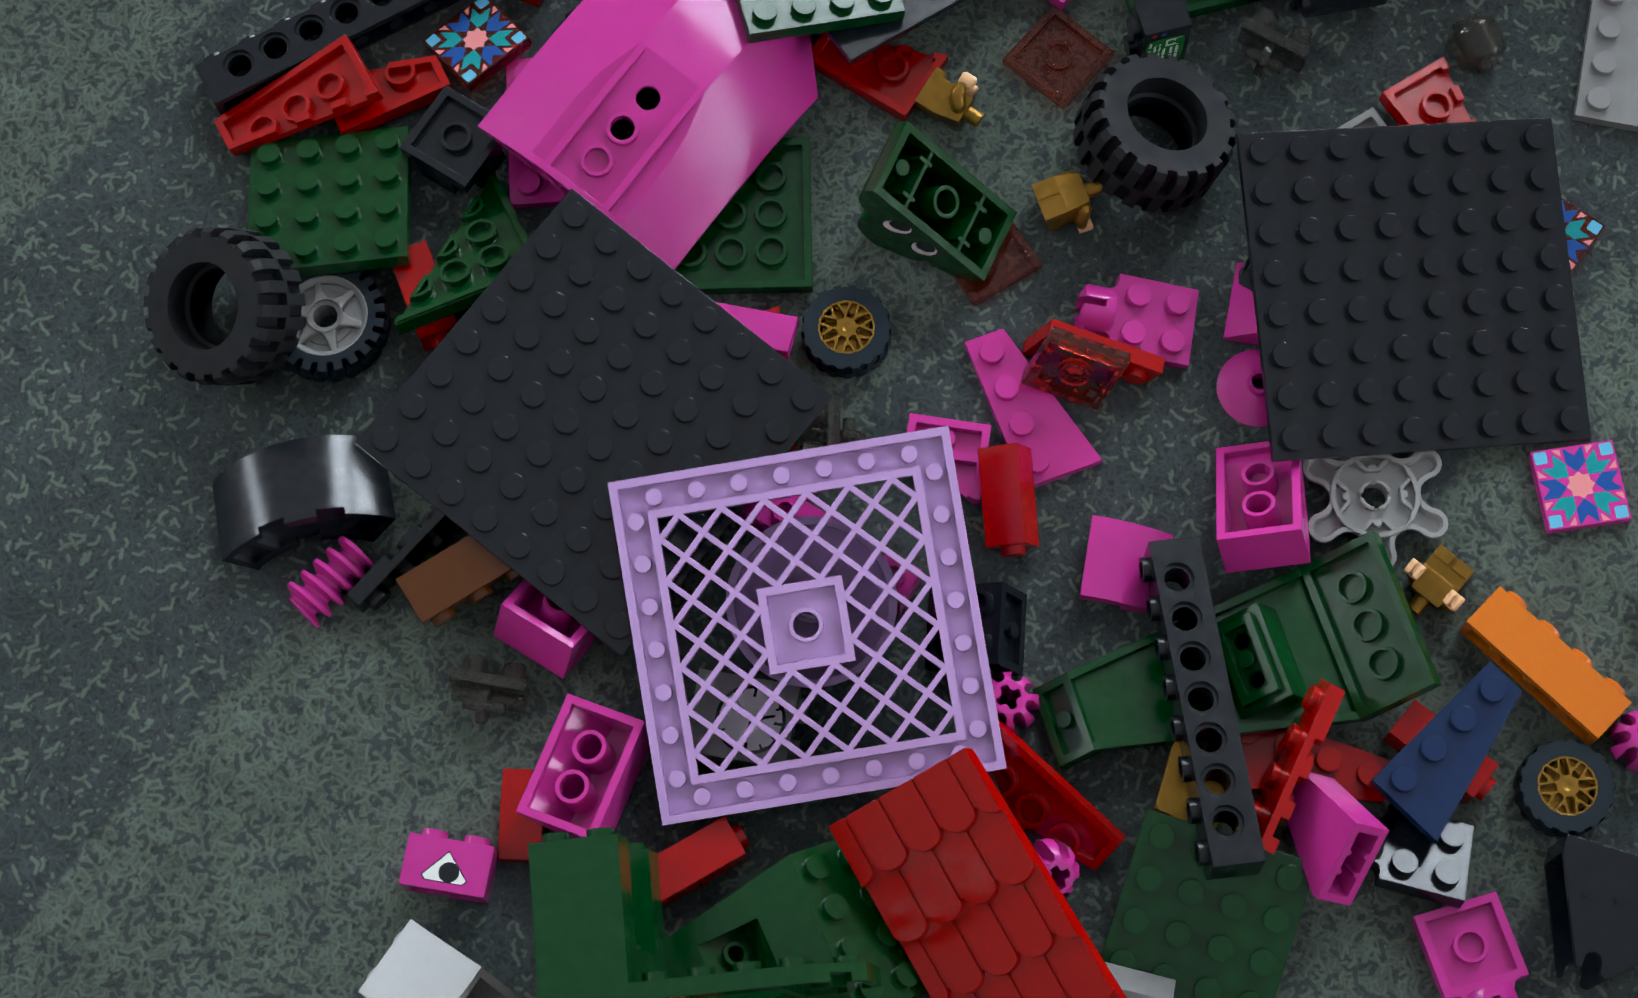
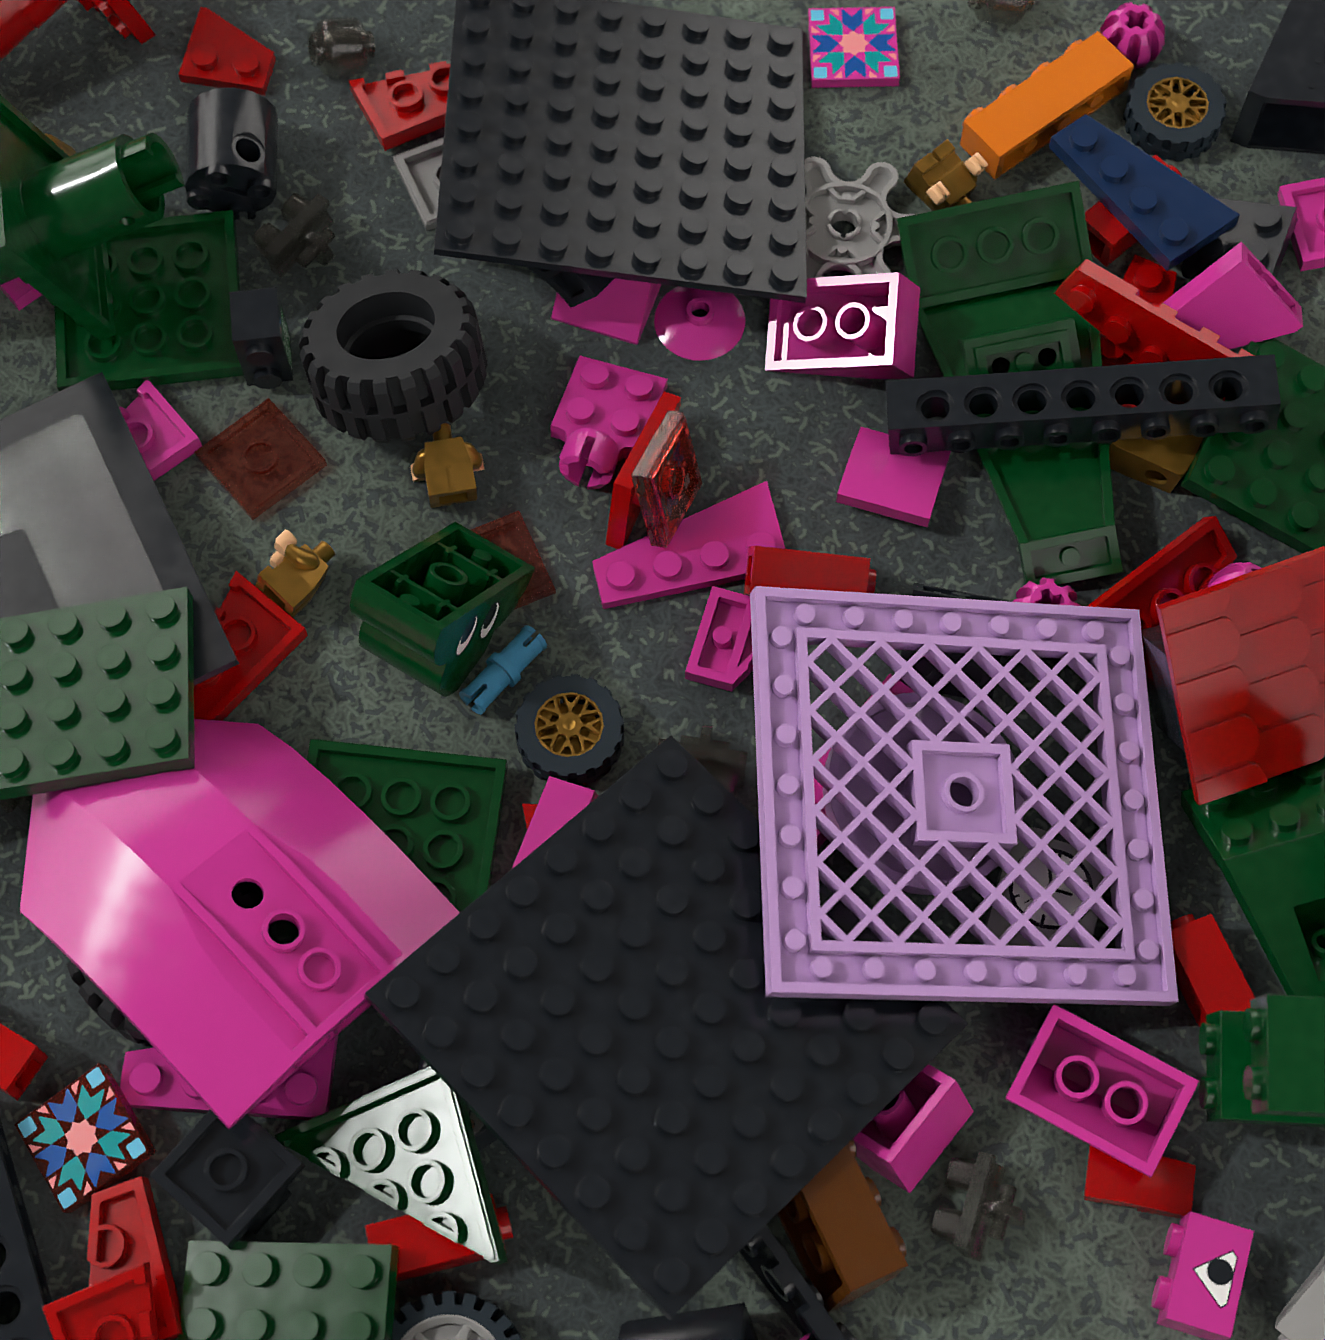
camera: 85 degrees left, 5 degrees down
none -> dark azure pin [459,625,547,715]

